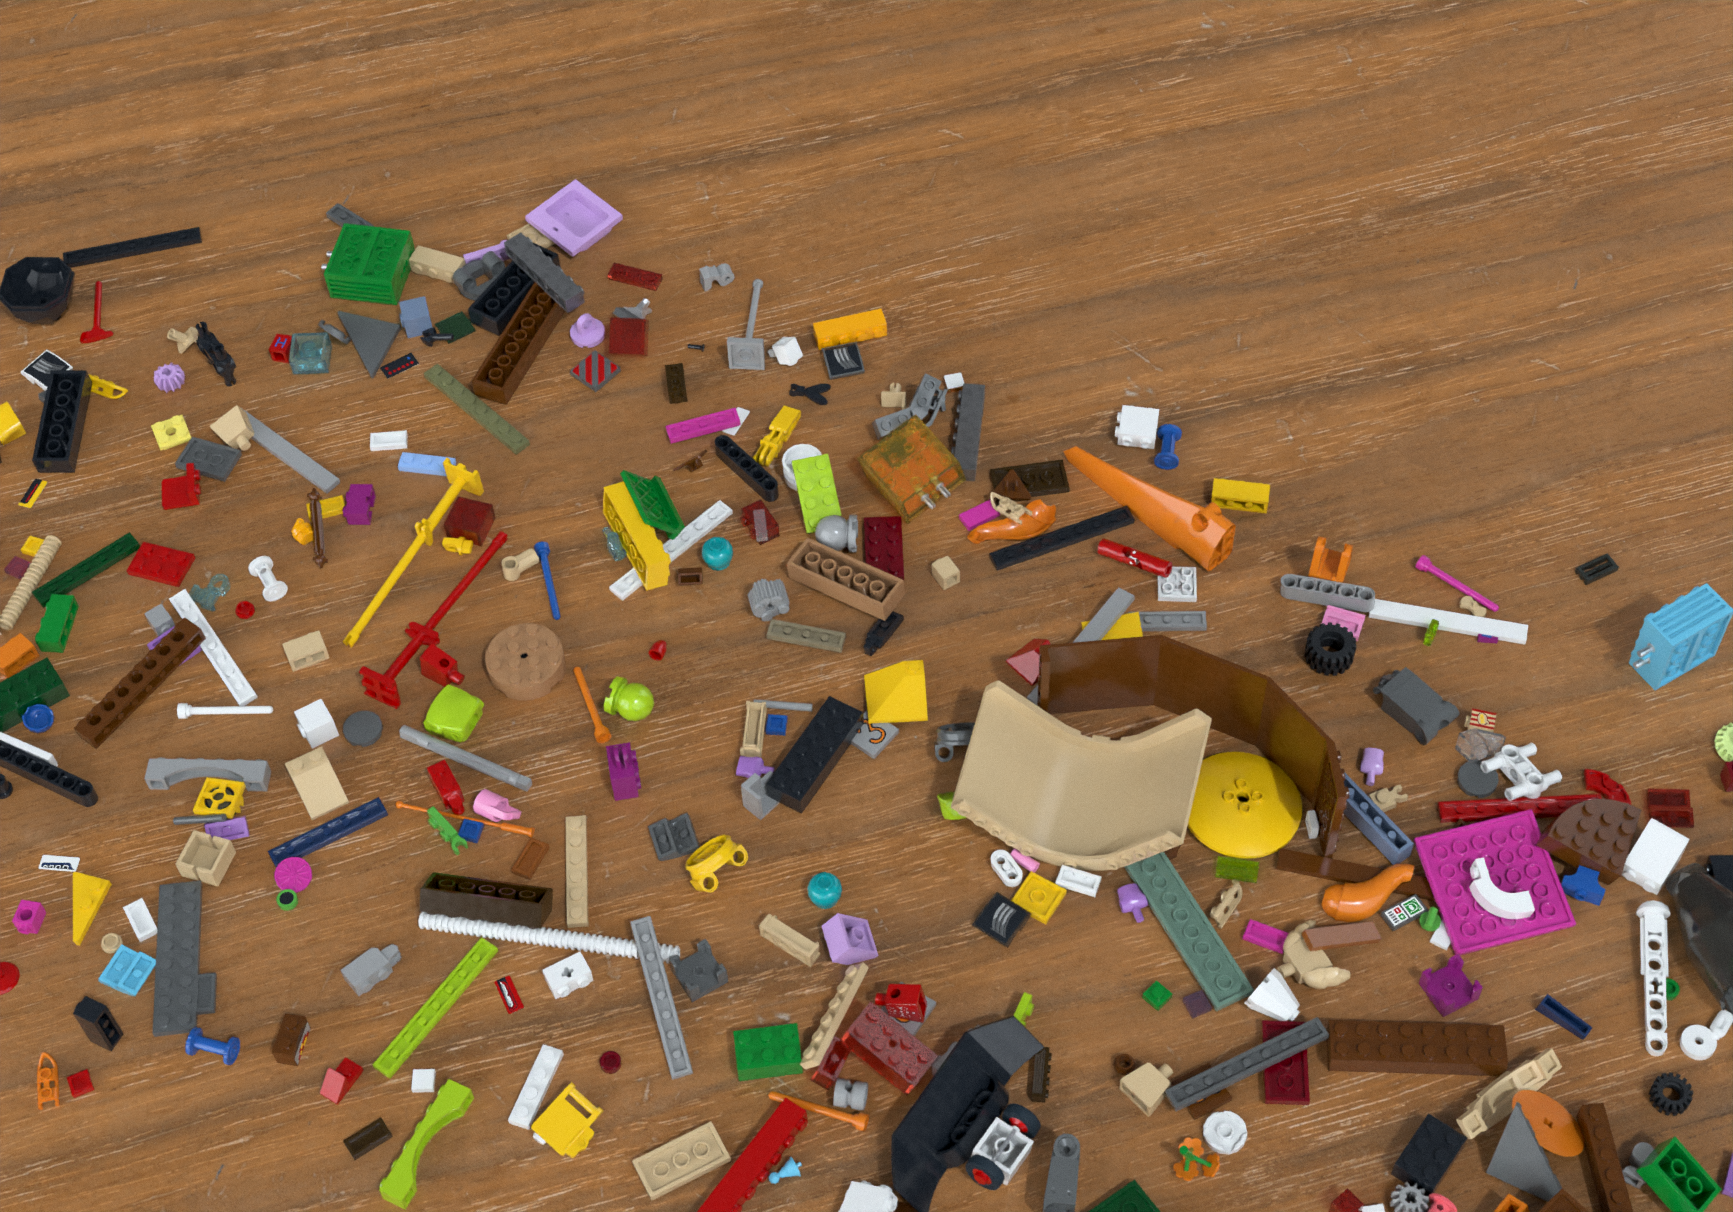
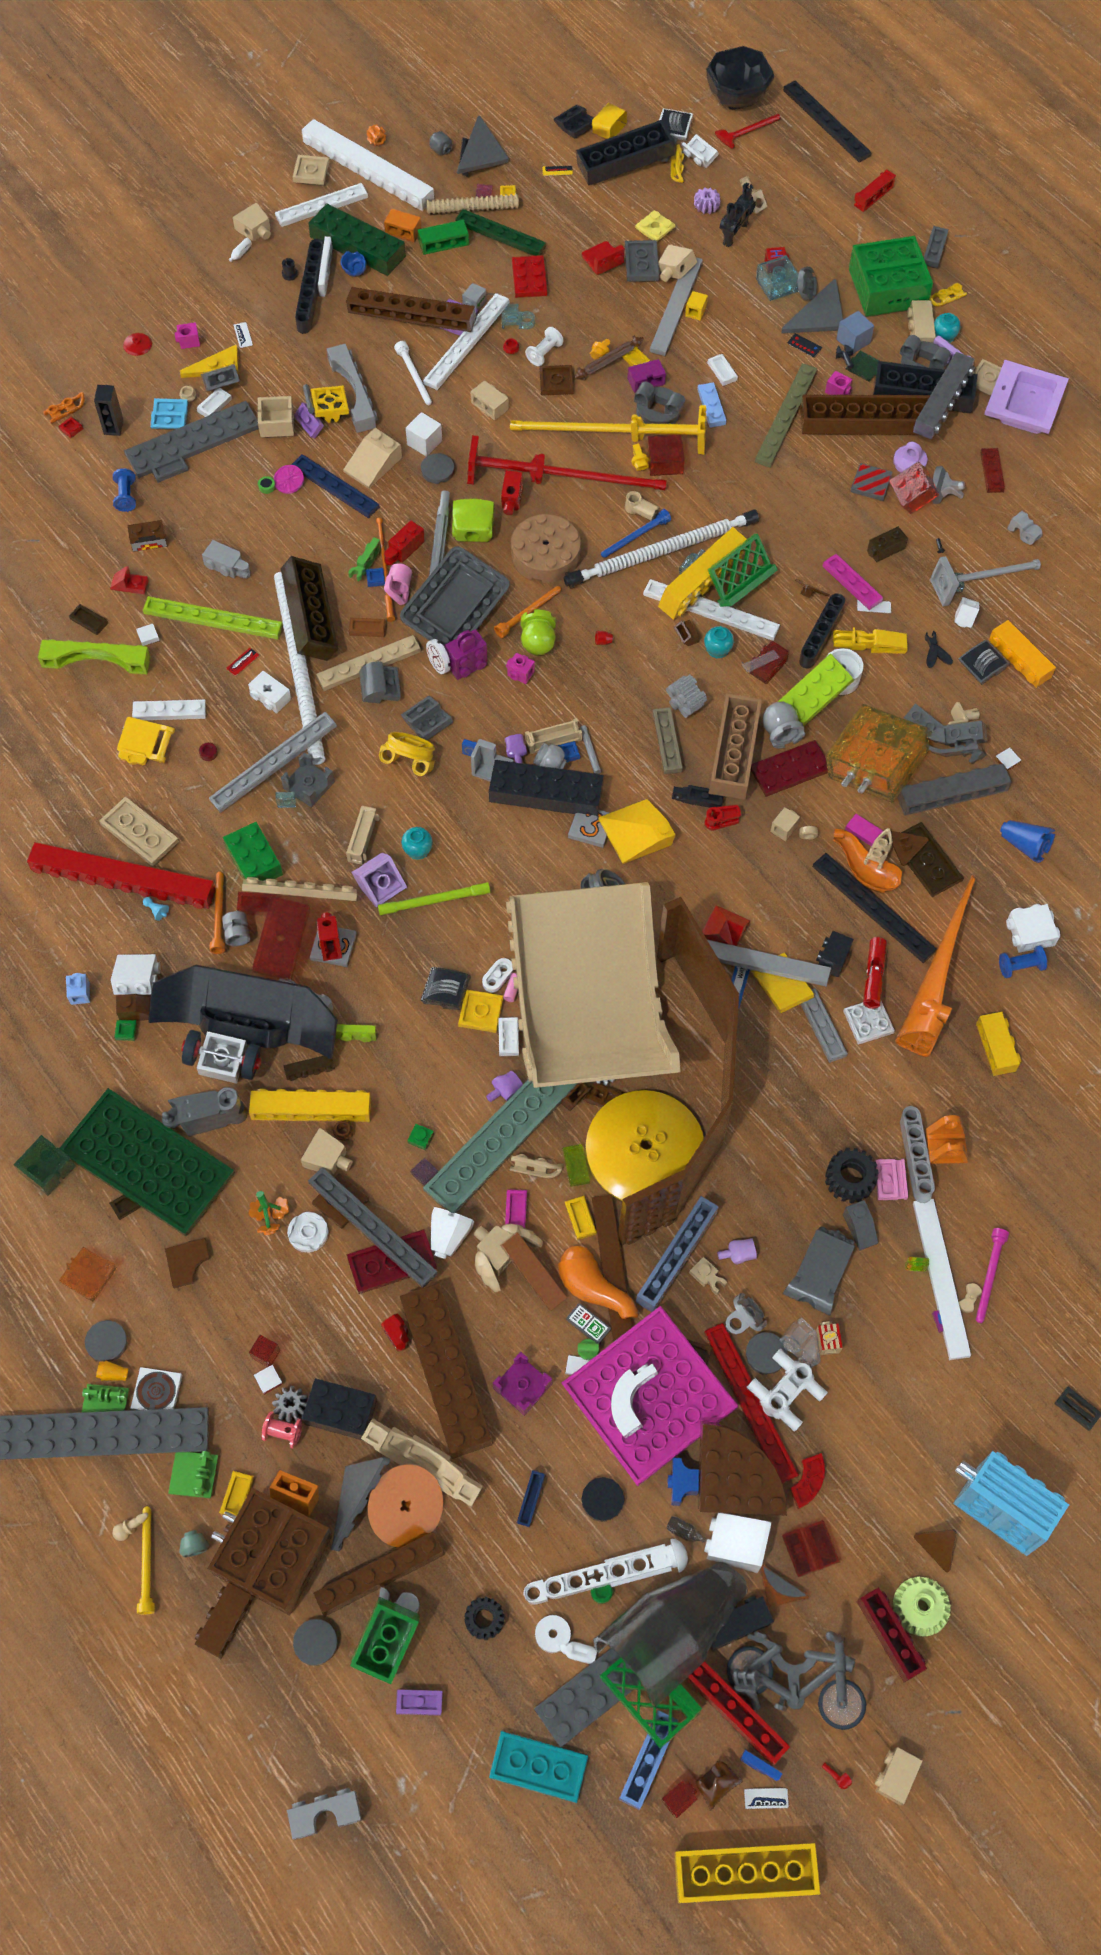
camera: 65 degrees right, 10 degrees up
none -> flat silver brick [201,364,240,391]
none -> yellow brick [249,1089,371,1122]
none -> clear light blue tile [275,792,296,808]
none -> dark grey brick [359,661,401,703]
none -> lime piece [378,882,490,916]
none -> red rock [381,1313,409,1352]
none -> dark grey wedge [400,546,509,647]
none -> white tile [426,639,450,674]
none -> blue tile [462,739,477,756]
none -> dark pink brick [506,653,535,684]
none -> light grey piece [533,743,567,769]
none -> reddish brown tile [539,365,574,395]
none -> white hose [563,509,759,589]
none -> yellow tile [565,1196,597,1240]
none -> black tile [581,1477,624,1522]
none -> dark grey piece [634,382,685,424]
none -> clear smoke piece [666,1516,706,1543]
none -> white bracket [681,134,719,168]
none -> yellow brick [685,291,708,321]
none -> red piece [704,805,741,831]
none -> light grey tile [726,1293,767,1334]
none -> tile [760,1565,809,1608]
none -> tan tile [799,826,818,840]
none -> black brick [816,931,854,977]
none -> dark pink brick [825,371,853,395]
none -> dark grey slope [843,1200,878,1251]
none -> red container [854,169,896,212]
none -> reddish brown piece [914,1529,957,1572]
none -> yellow piece [929,283,967,307]
none -> teal piece [934,313,961,343]
none -> blue cone [1000,820,1055,863]

